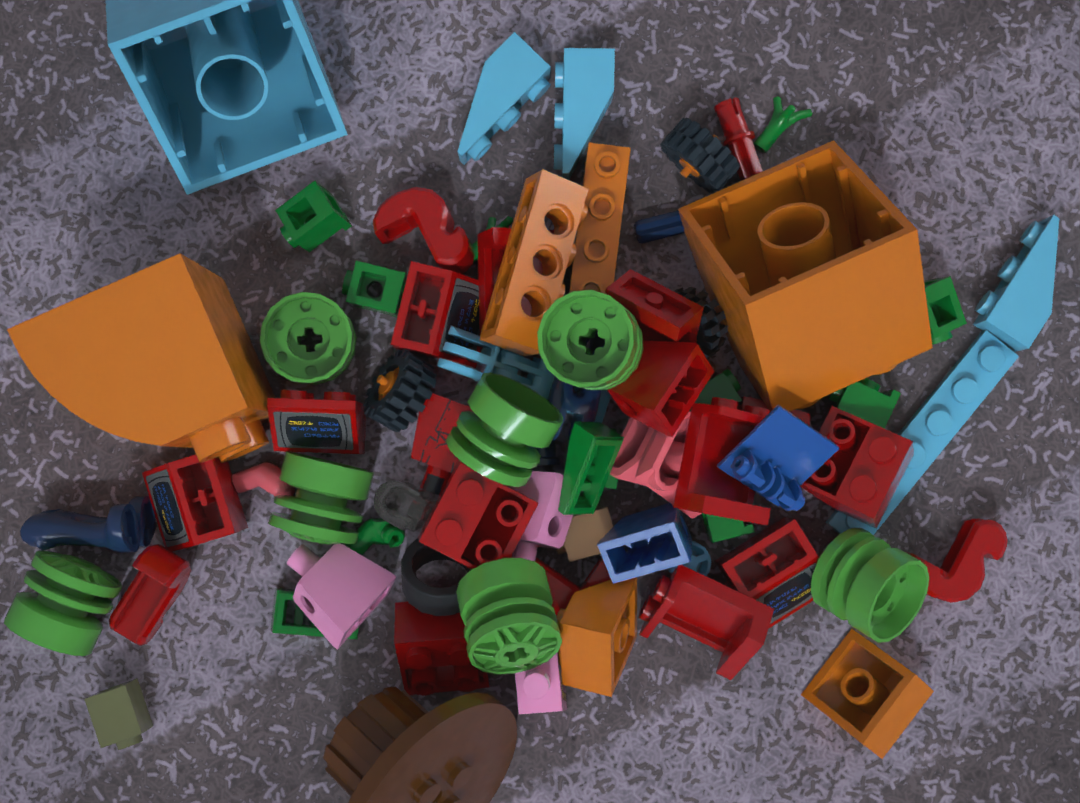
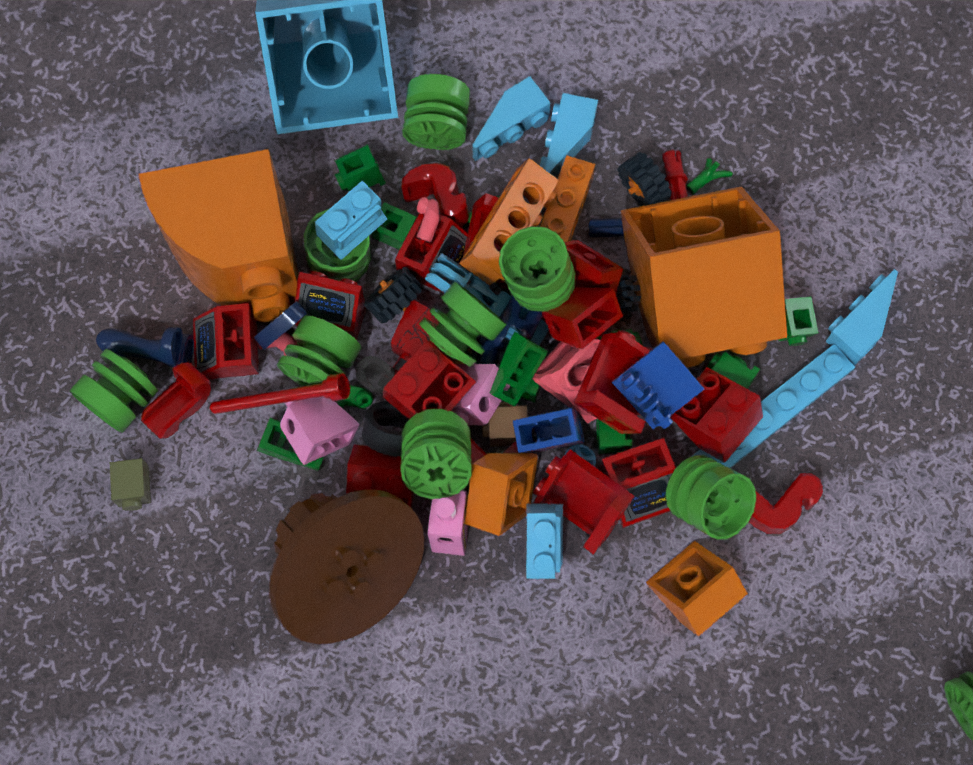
camera: 15 degrees right, 15 degrees down
none -> red piece [209,373,350,414]
none -> dark blue beam [253,301,307,349]
none -> medium azure window [315,181,387,260]
none -> bright green wheel [402,74,470,150]
none -> coral arm [417,197,439,242]
none -> medium azure window [526,504,563,579]

